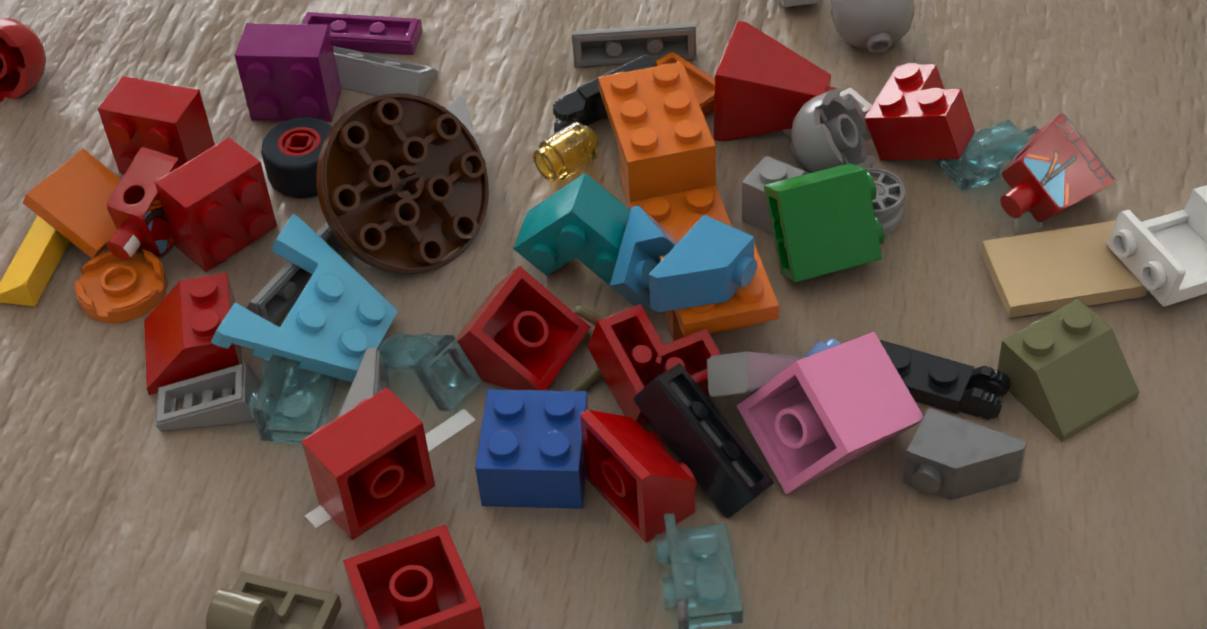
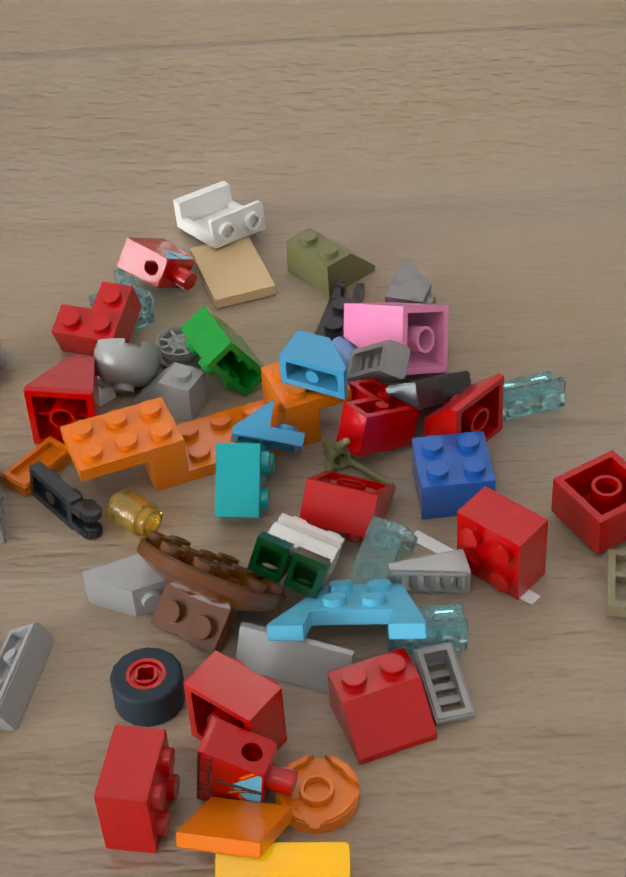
camera: 100 degrees left, 5 degrees down
magenta brick [234,23,341,122] -> none
none -> dark green hips [247,513,345,599]

